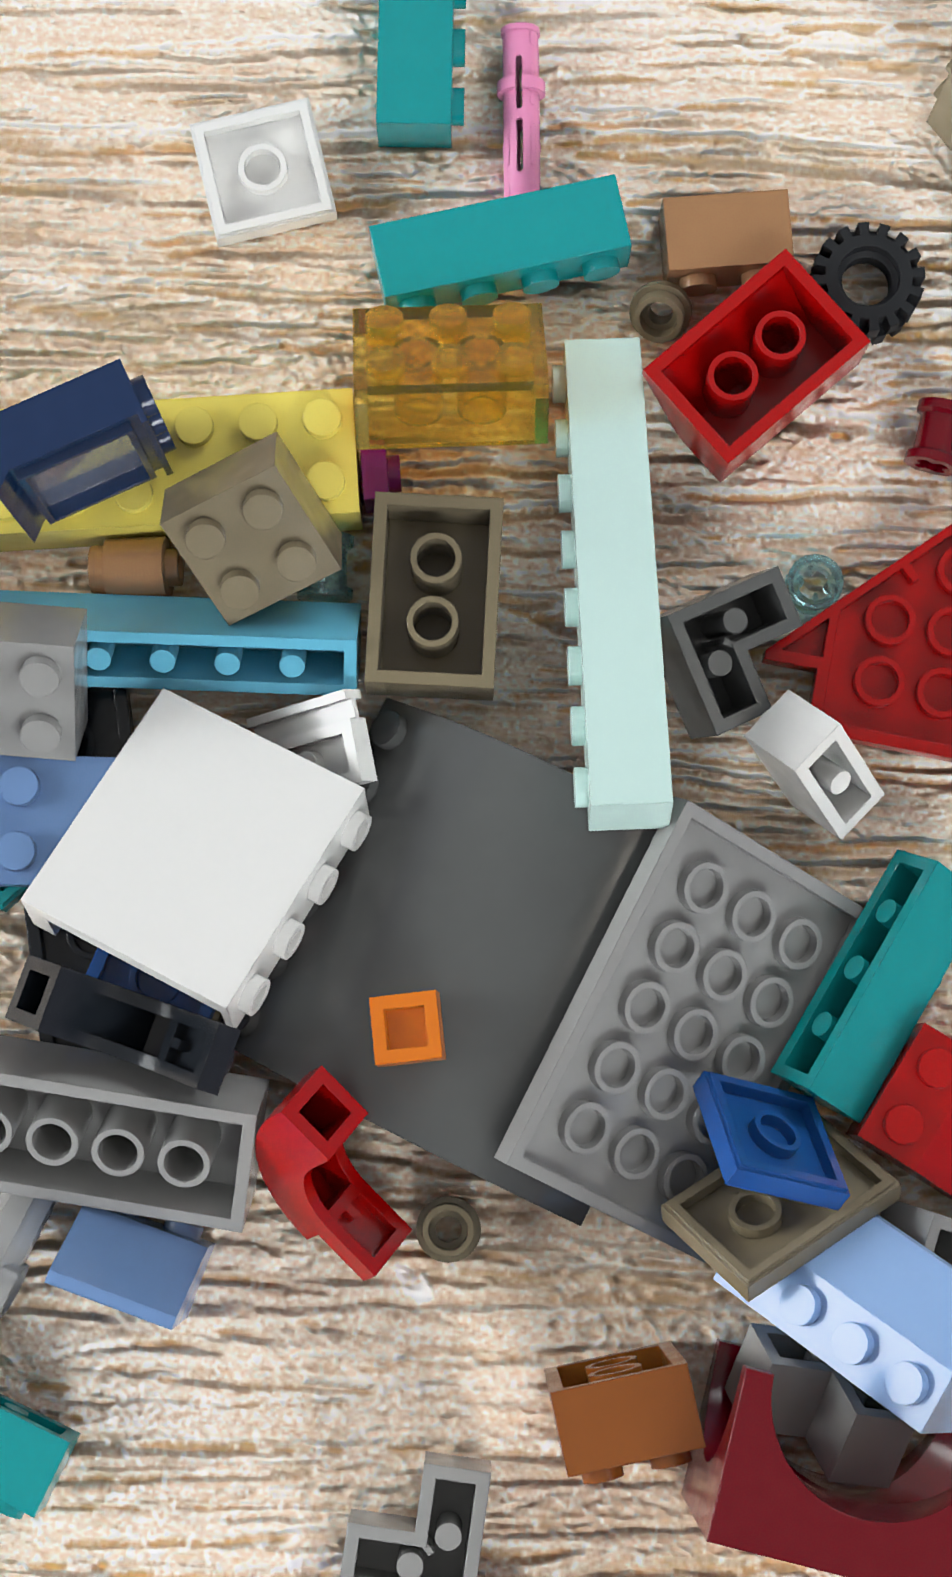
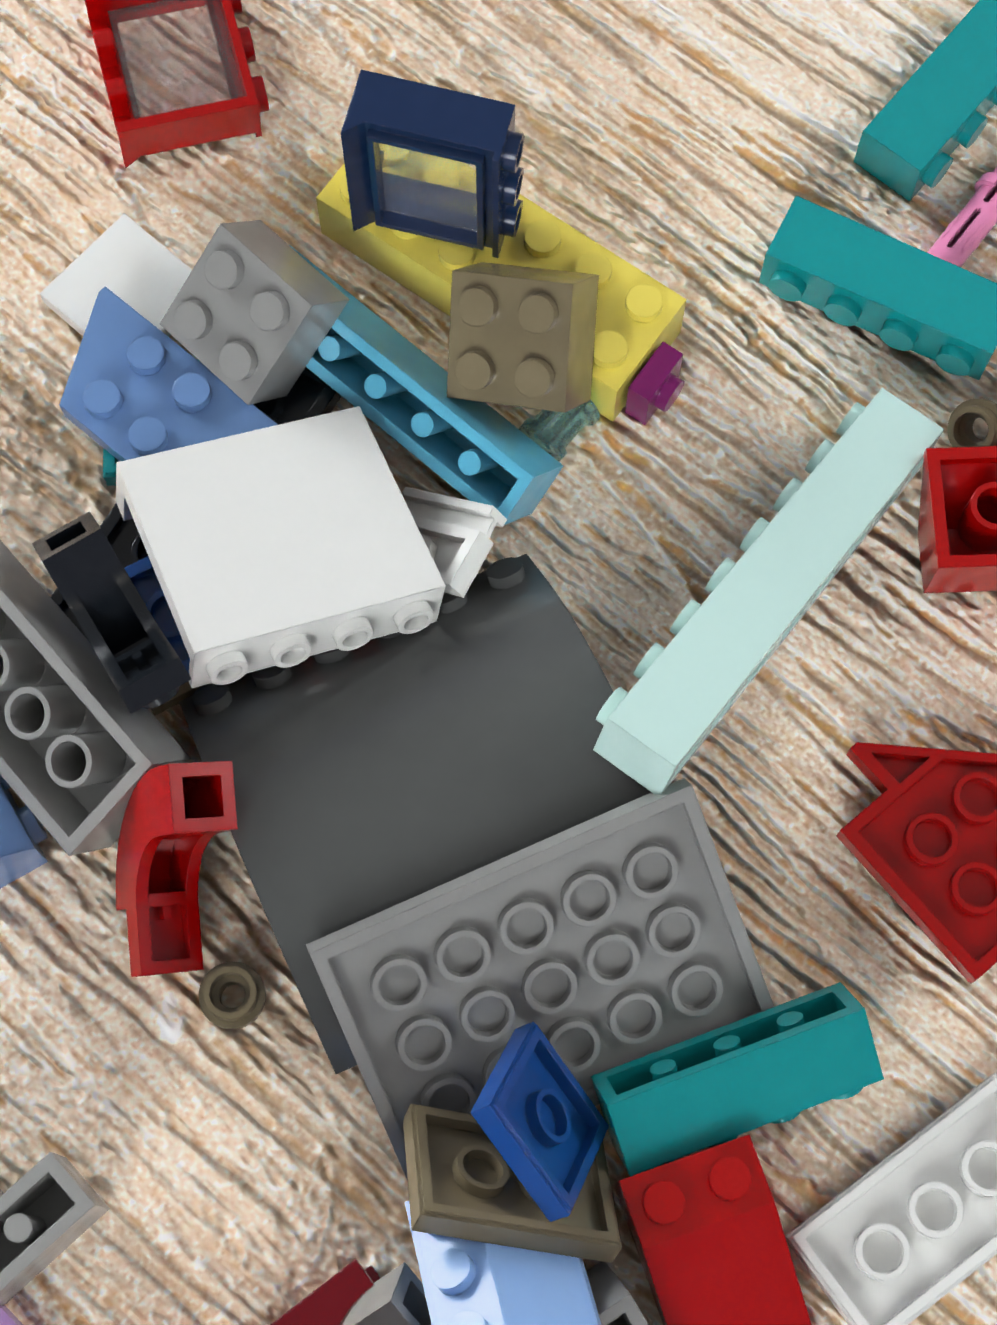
camera: 40 degrees right, 10 degrees down
medium nougat brick [88,536,184,596] -> none
white tile [189,97,338,247] -> none
clear yellow brick [352,302,549,450] -> none
dark tan brick [364,491,504,701] -> none
orange plate [369,990,446,1067] -> none
dark orange brick [544,1341,706,1484] -> none
dark grey brick [660,566,803,739] -> none
white brick [744,689,885,840] -> none
clear light blue bush [785,554,844,616] -> none

